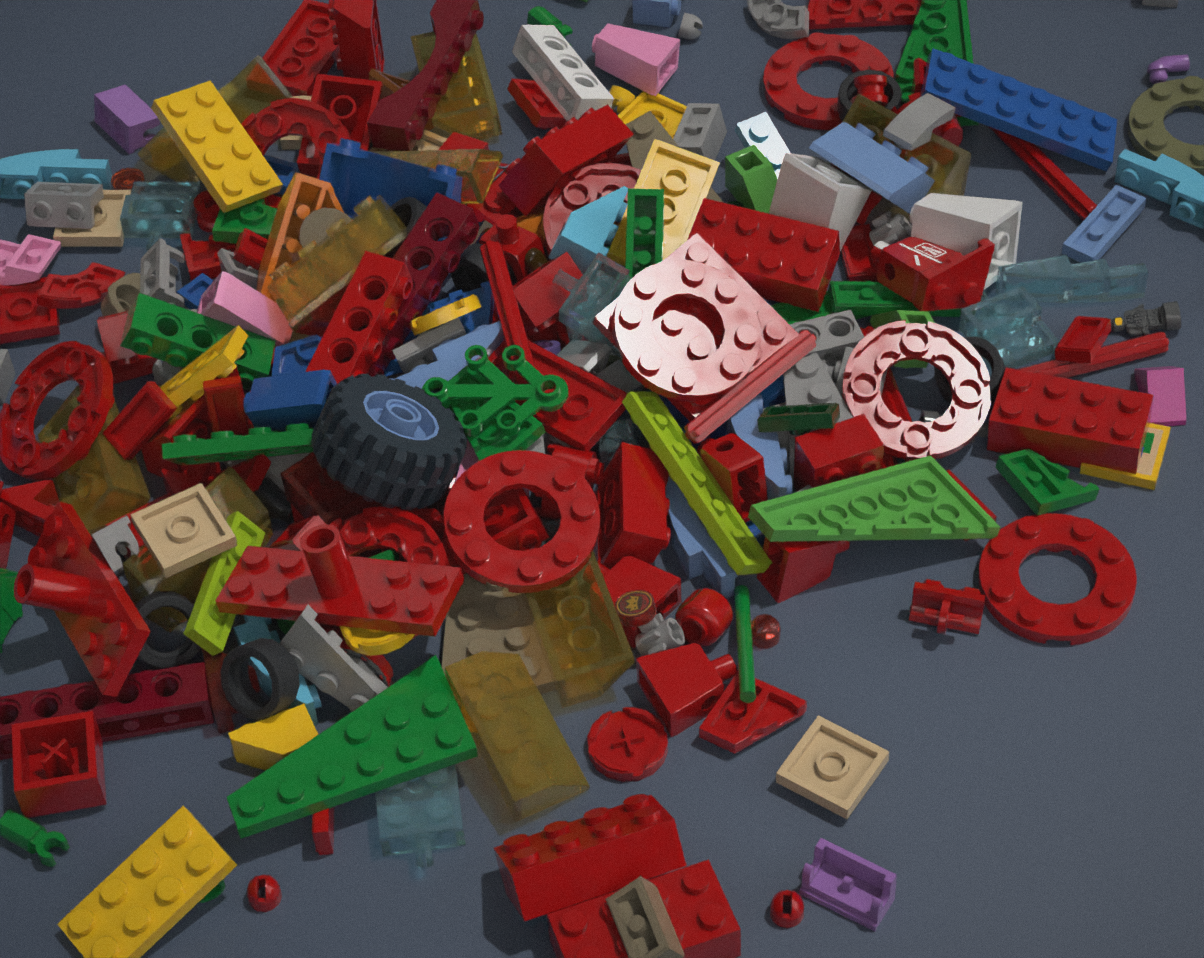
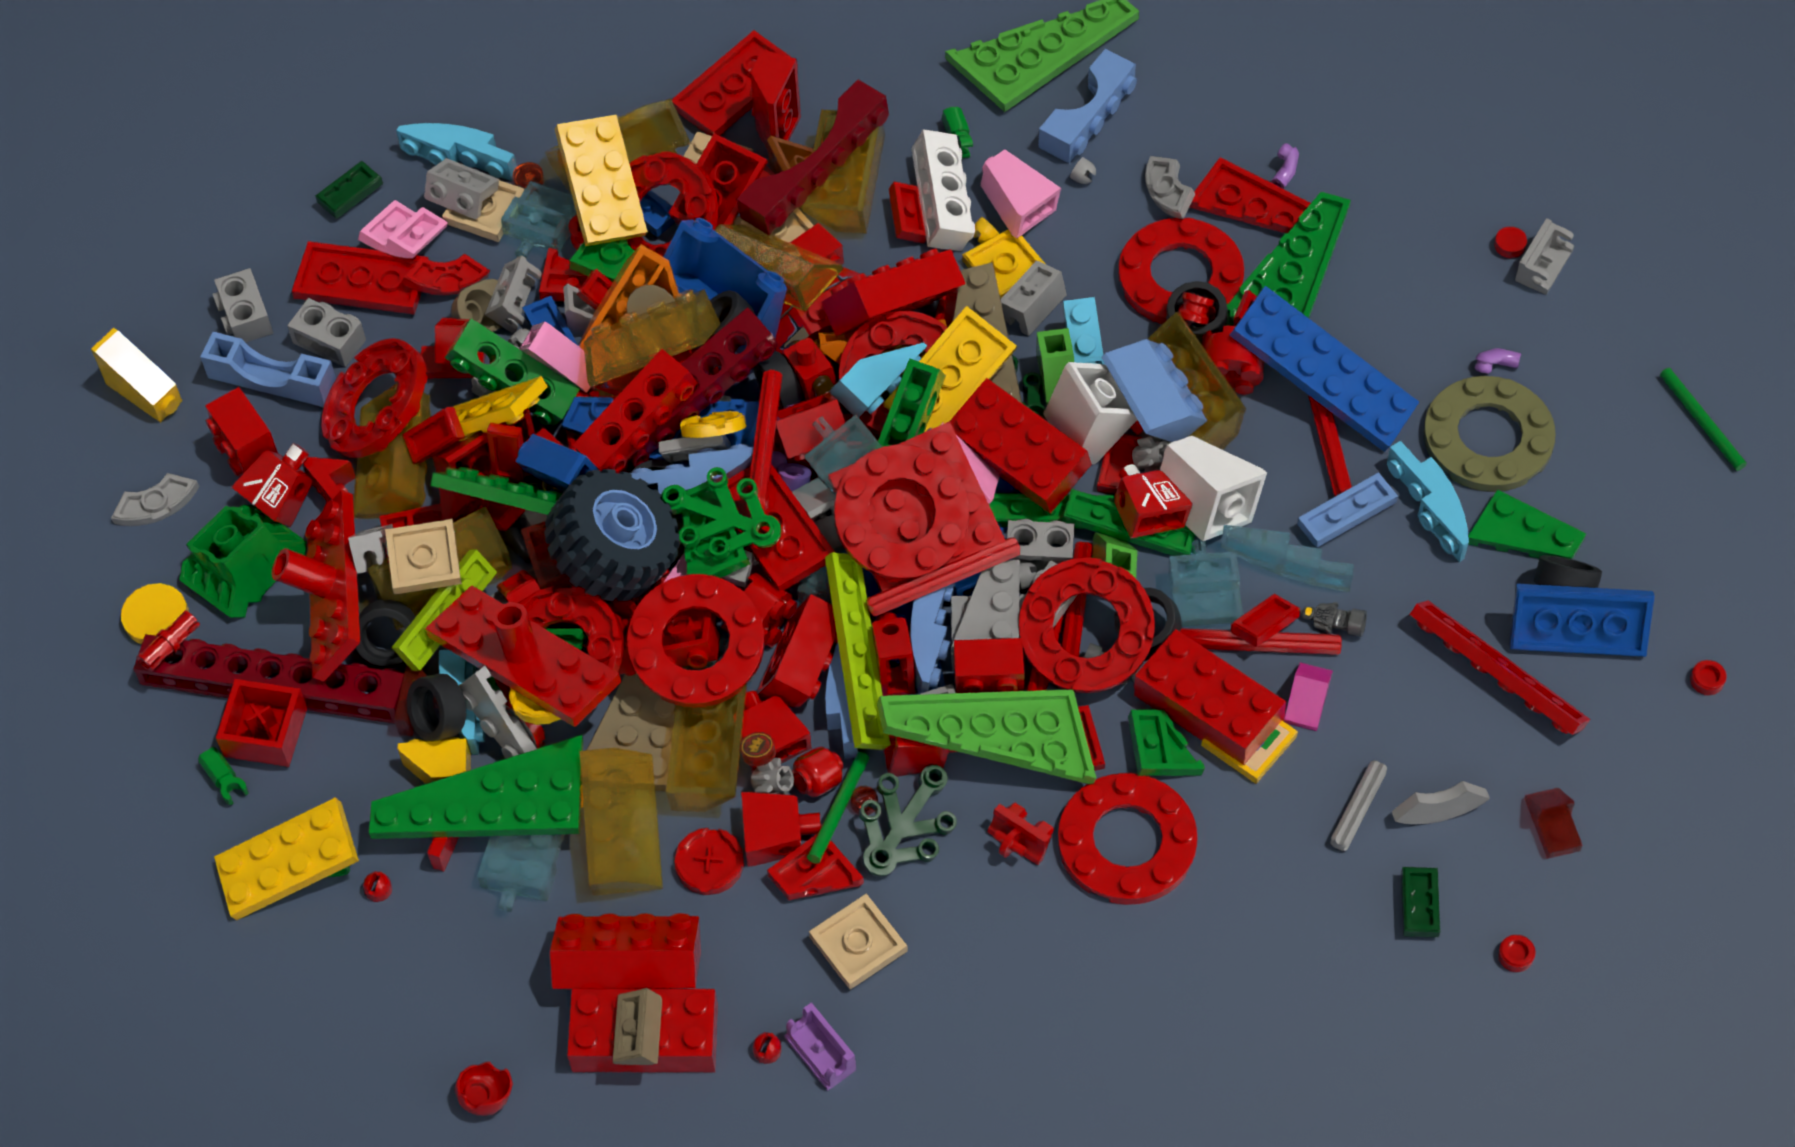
camera: 20 degrees right, 10 degrees up
medium lavender hinge [94,85,160,154] -> none
dark green plate [757,403,840,435] -> none
light grey slope [883,93,956,151] -> none
red wing [913,238,995,311] -> none
none -> dark green plant [859,765,957,877]

